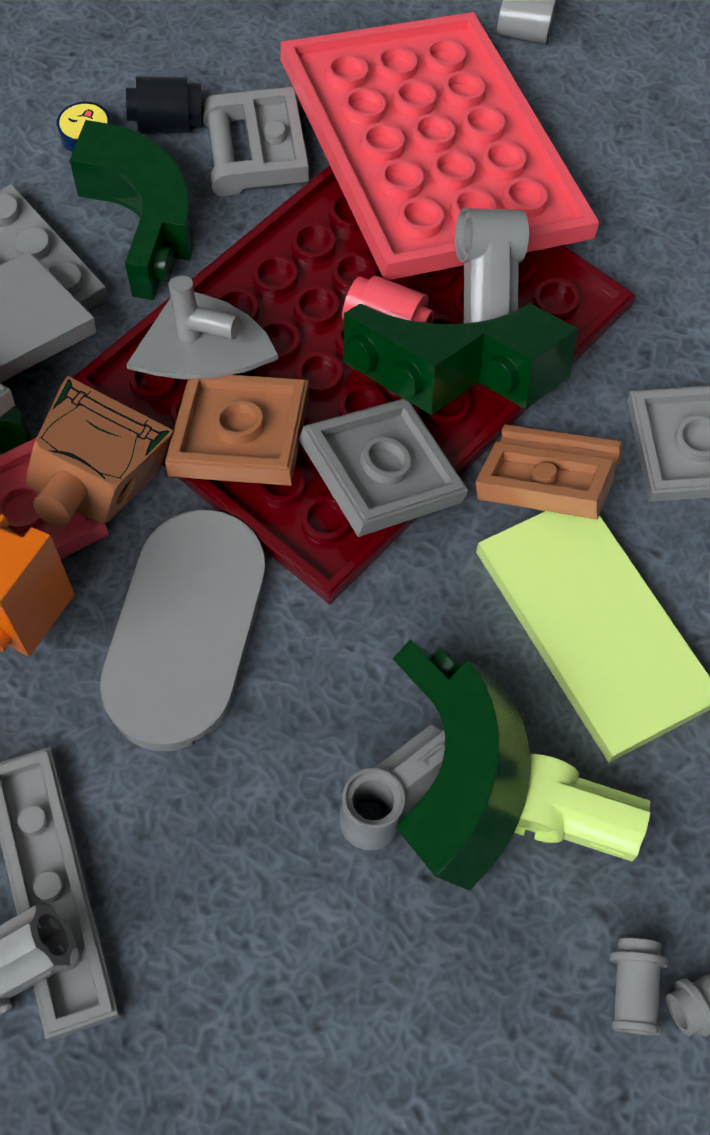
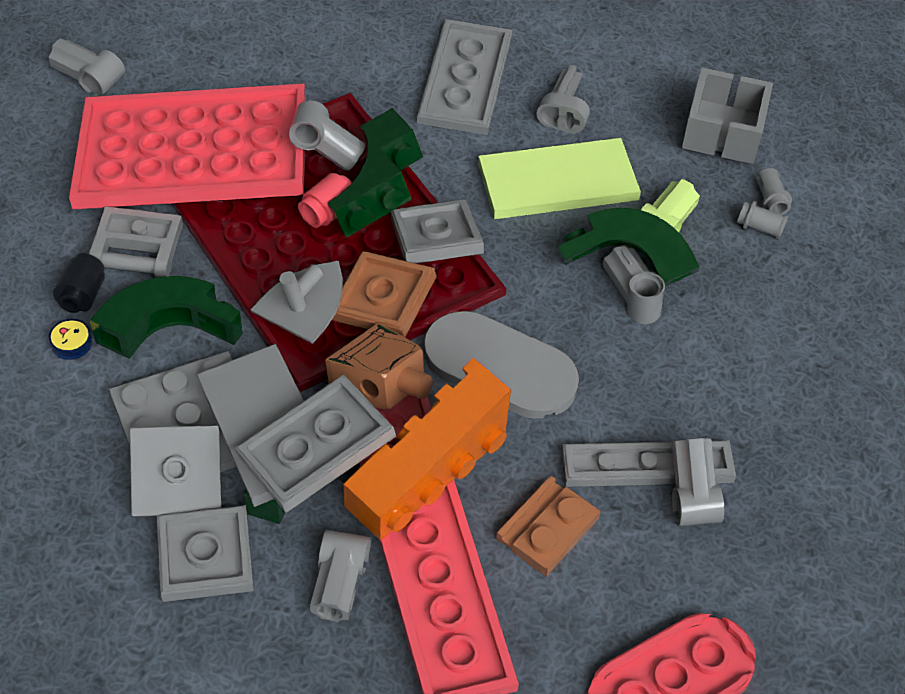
camera: 75 degrees left, 10 degrees down
nougat plate [475,424,622,520] -> none

